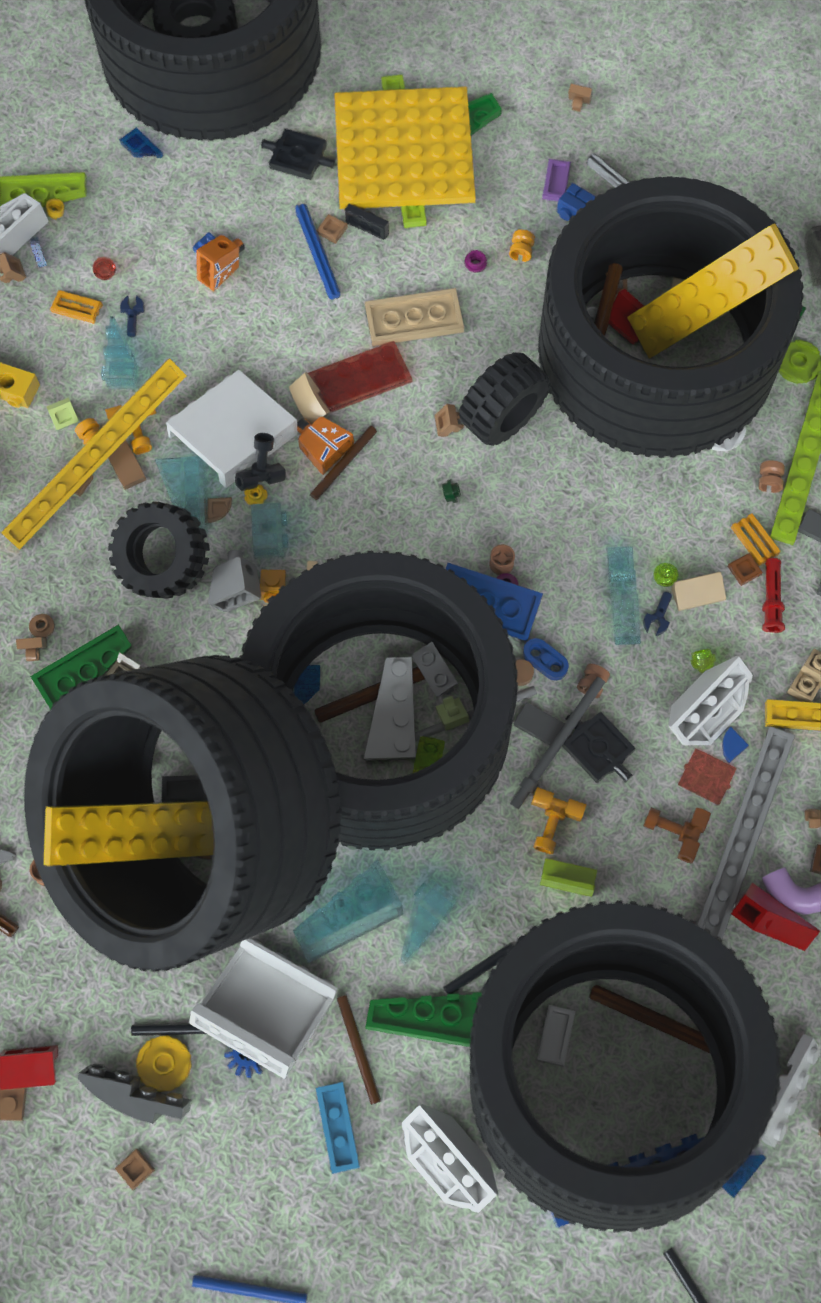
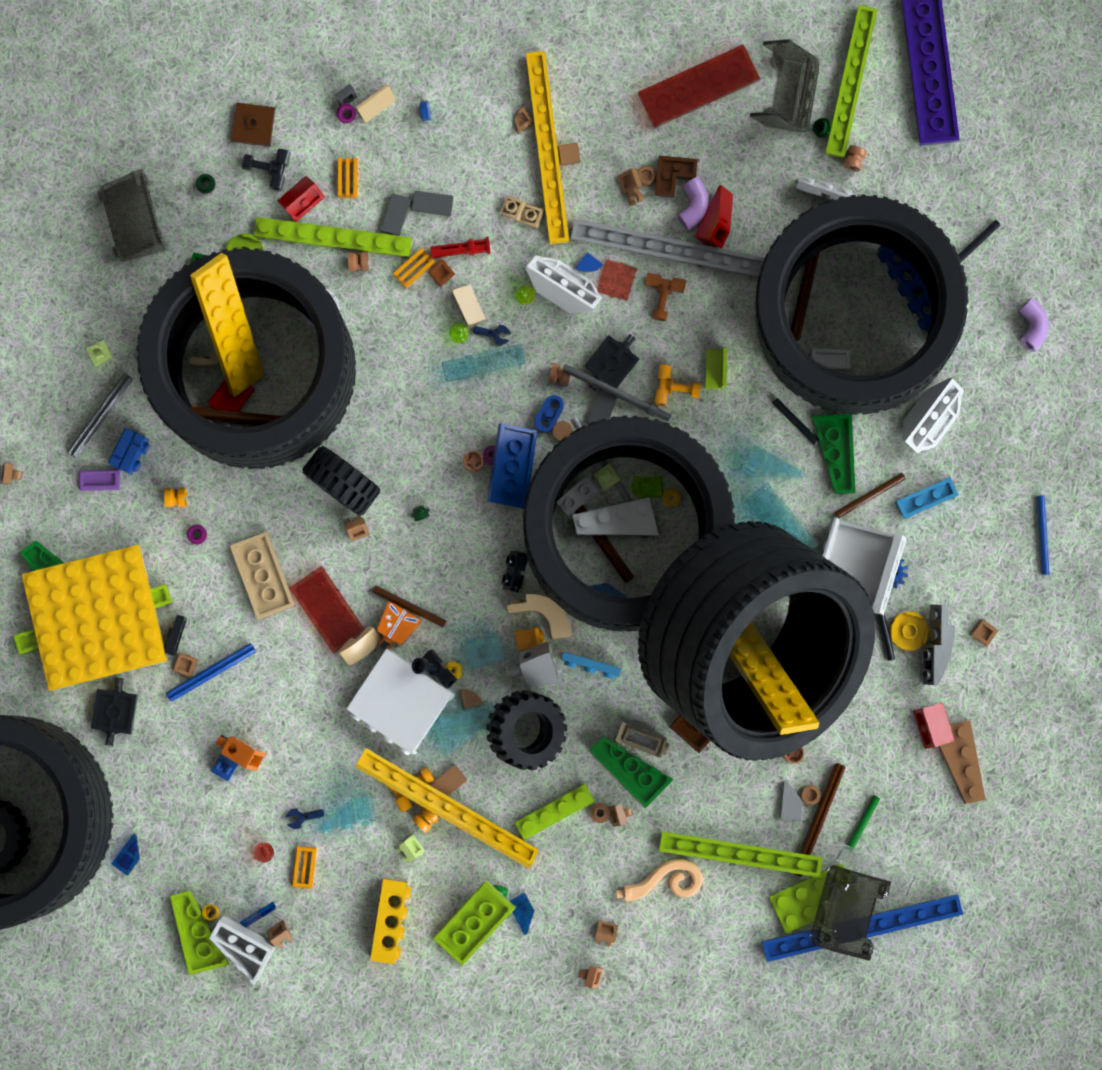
camera: 105 degrees left, 15 degrees up
none -> lime plate [515,784,595,840]
none -> dark azure plate [561,652,621,679]

